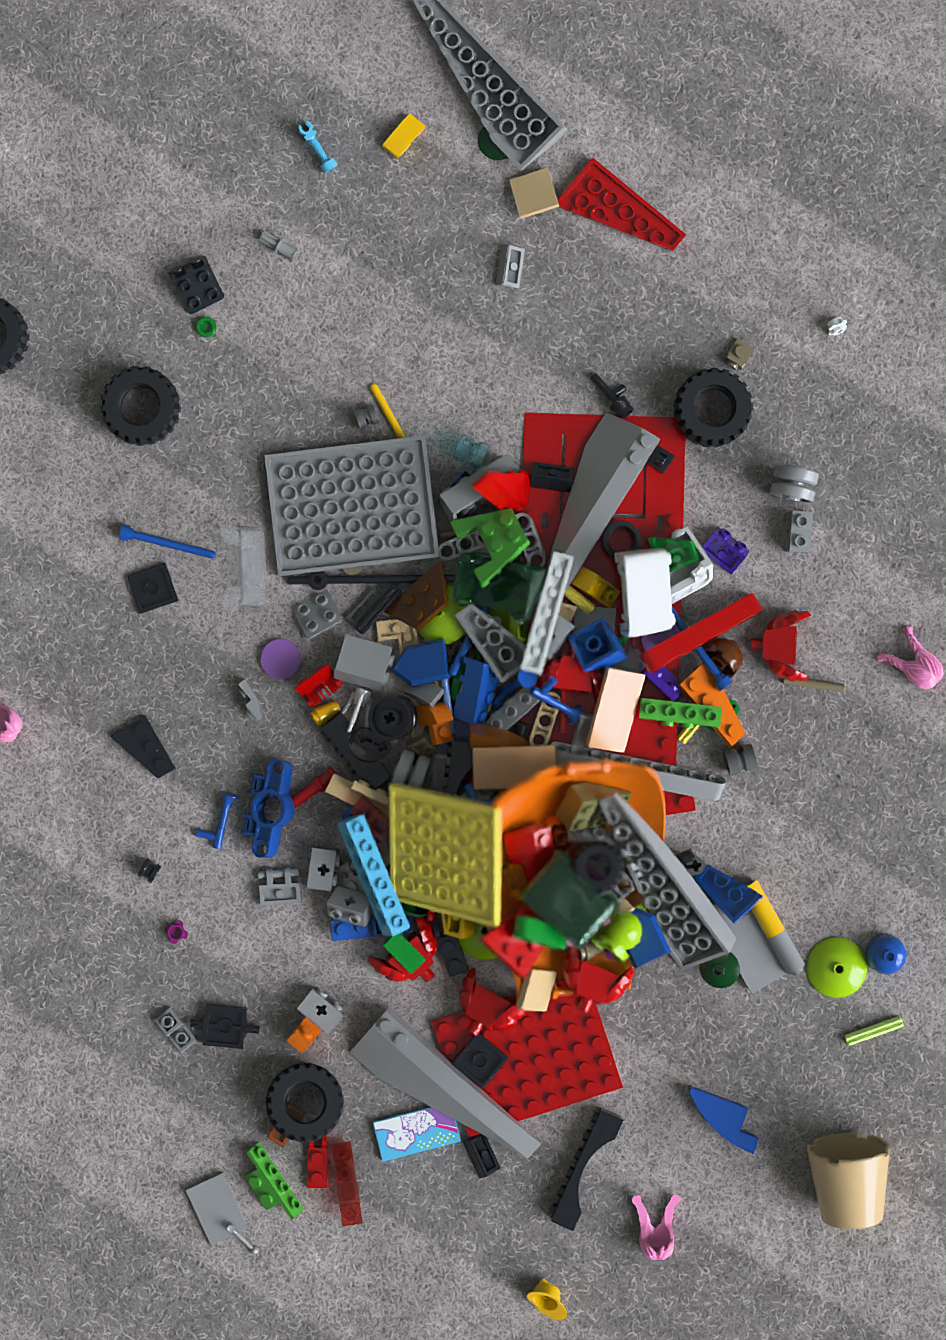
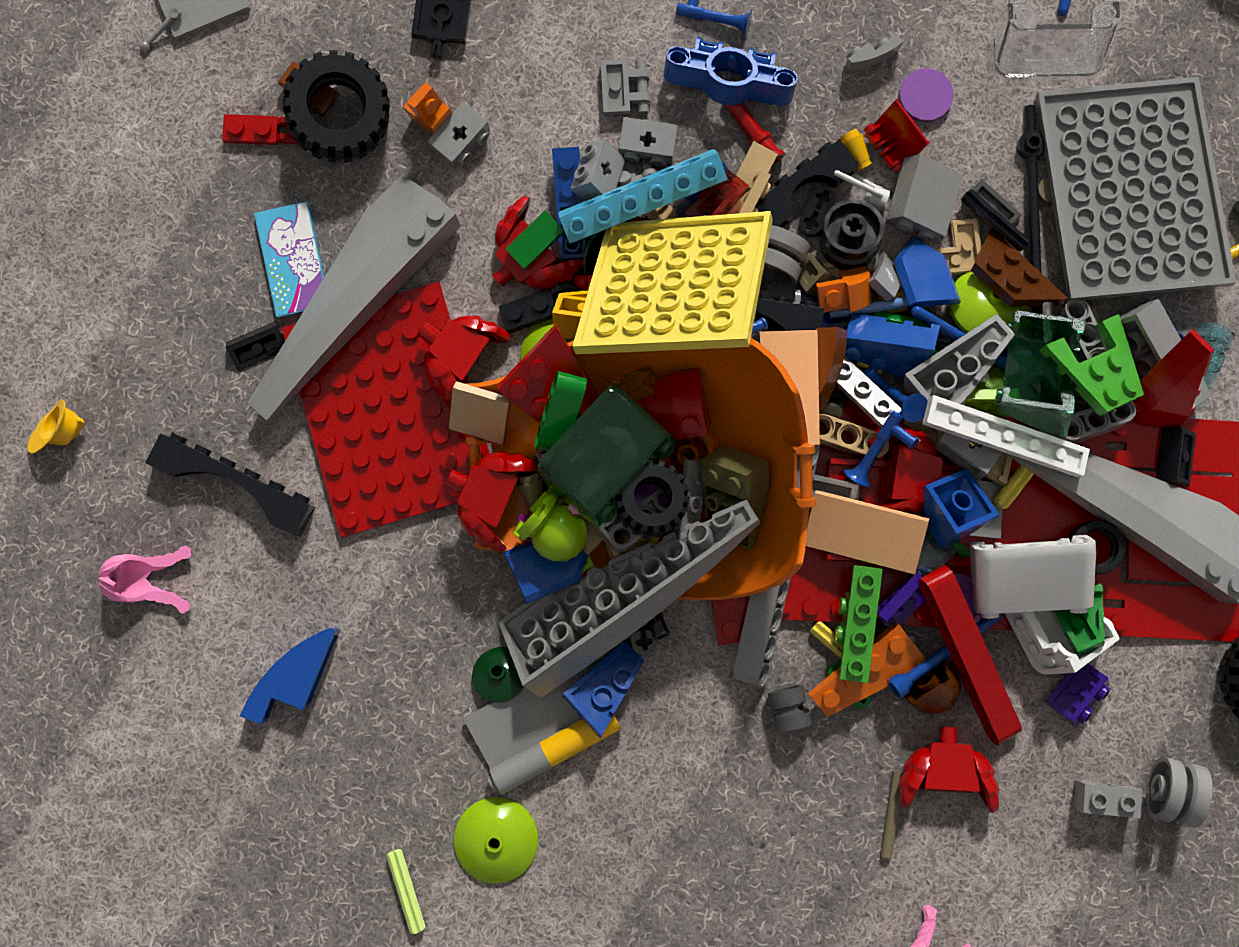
camera: 90 degrees right, 5 degrees down
bright green bracket [244,1142,304,1220] -> none
light grey hinge [291,588,343,640] -> none
clear red slope [331,1141,363,1227] -> none
black tile [452,1033,509,1089] -> none
yellow slope [572,566,620,608] -> none
black tile [647,445,675,474] -> none
tan cone [807,1133,890,1229] -> none
blue cylinder [865,934,907,975] -> none

